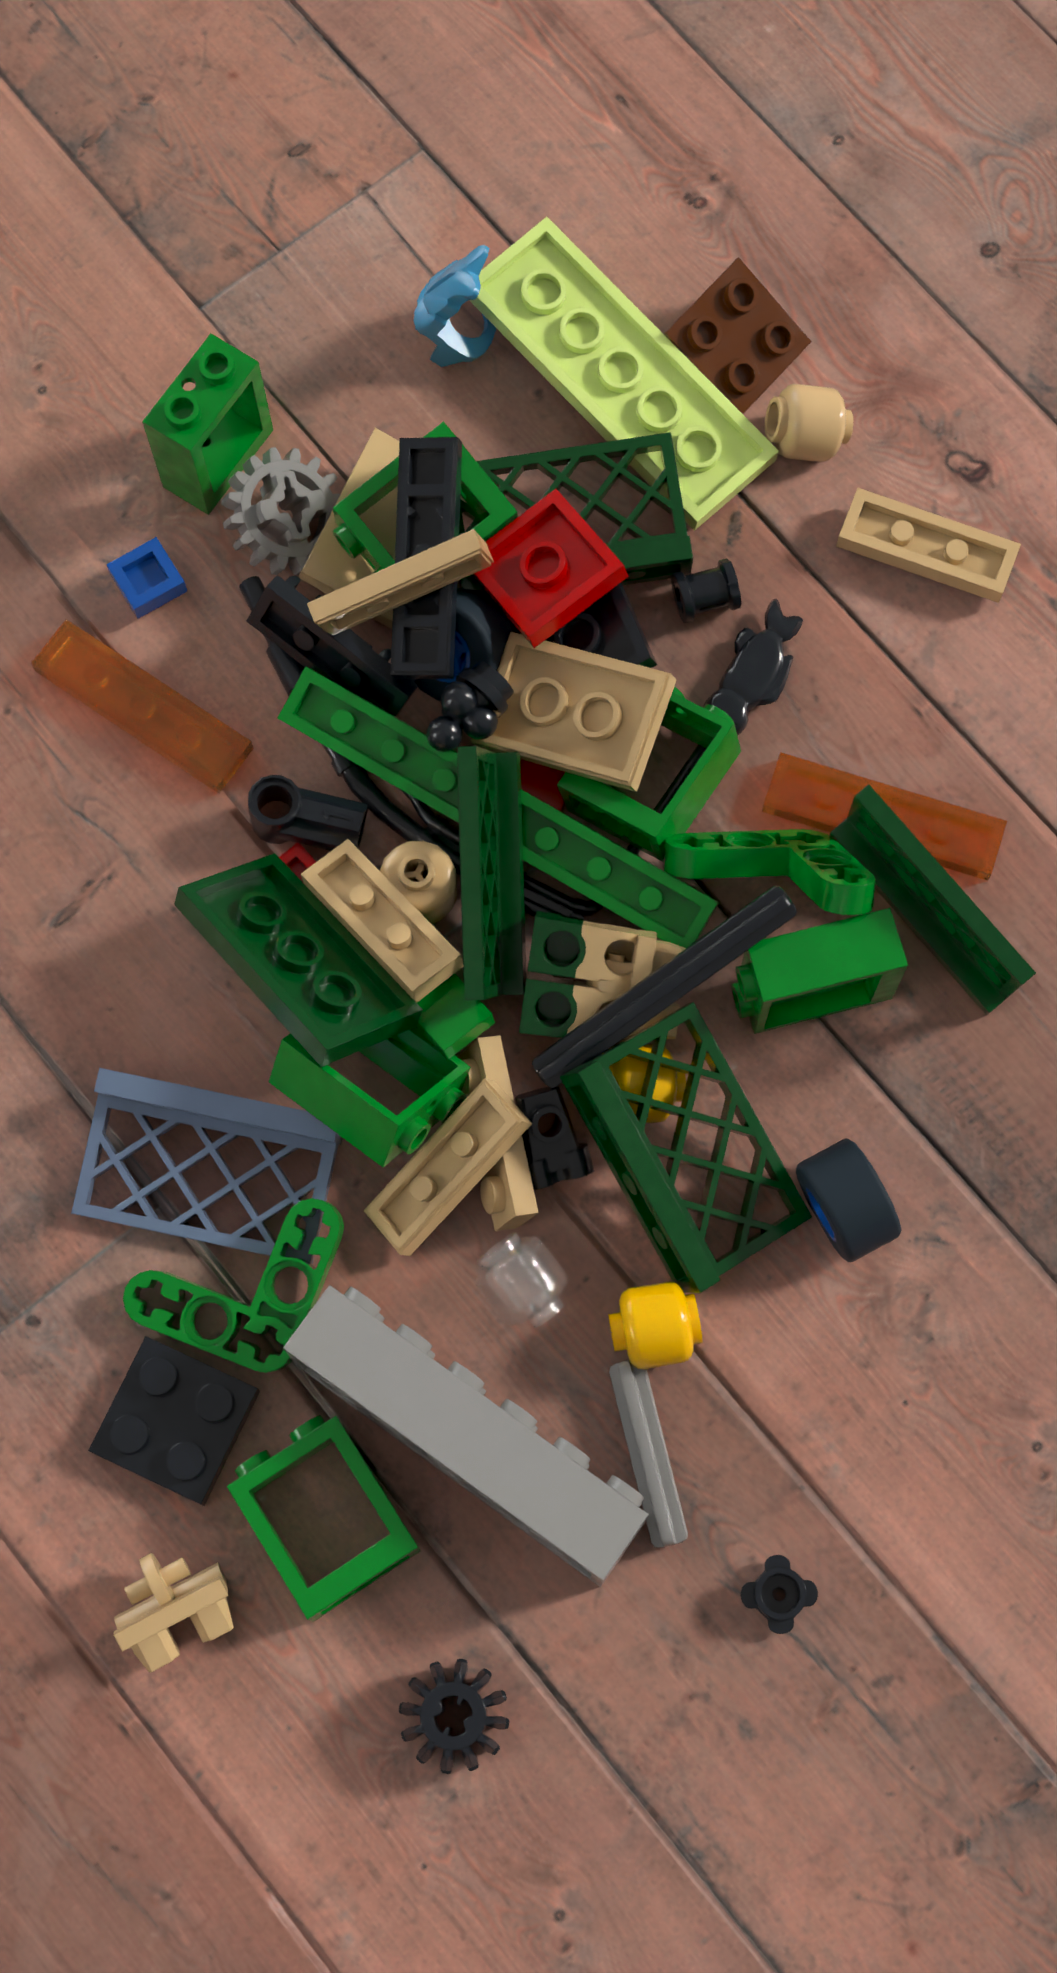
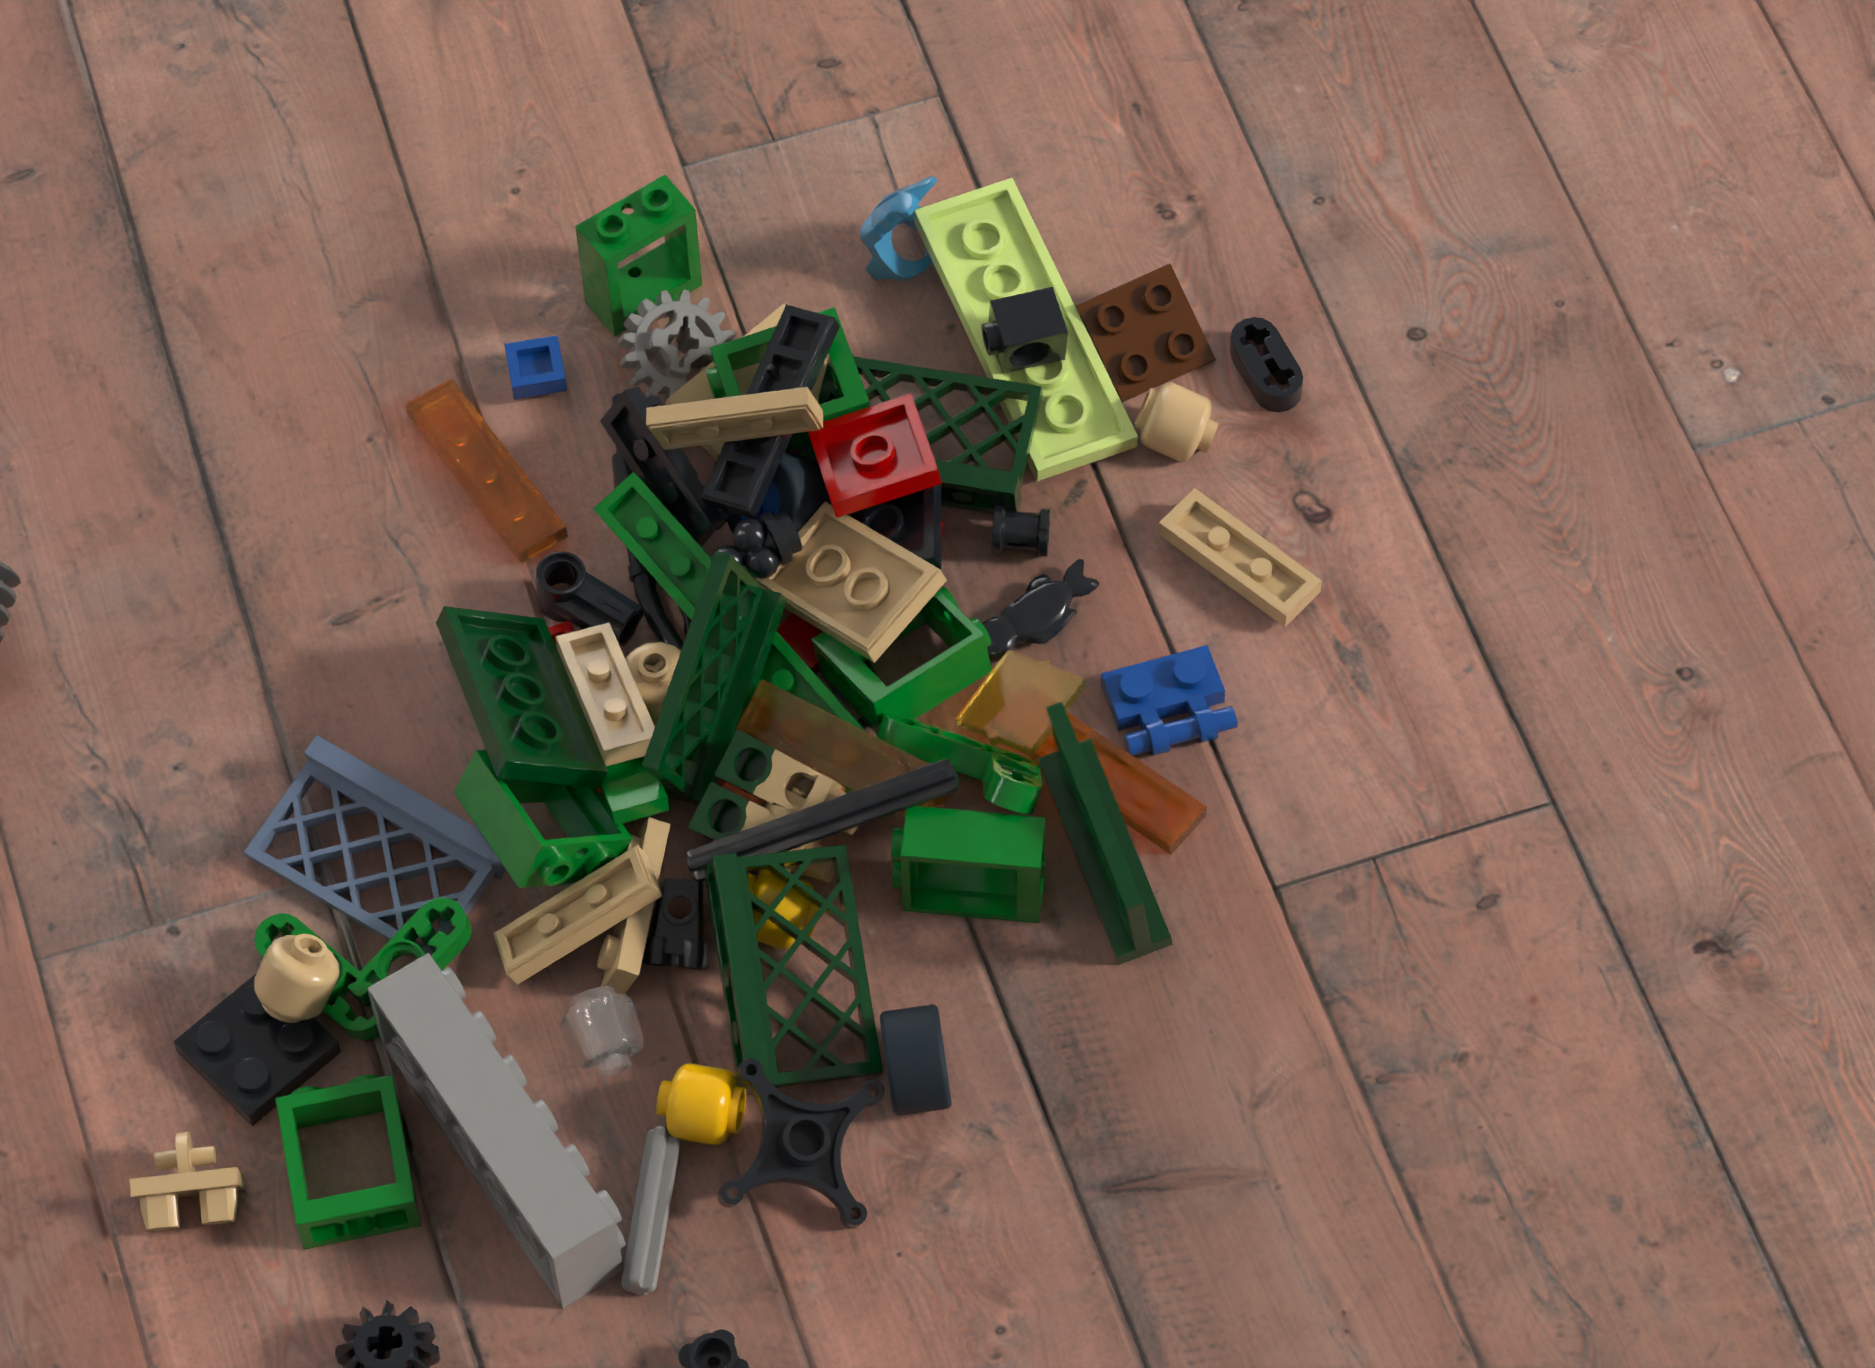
camera: 20 degrees right, 15 degrees down
none -> tan head [254,934,339,1023]
none -> black piece [717,1058,885,1228]
none -> clear orange tile [736,679,950,816]
none -> clear yellow piece [955,650,1087,756]
none -> black brick [981,287,1068,374]
none -> blue plate [1101,645,1238,756]
none -> black beam [1230,317,1303,412]

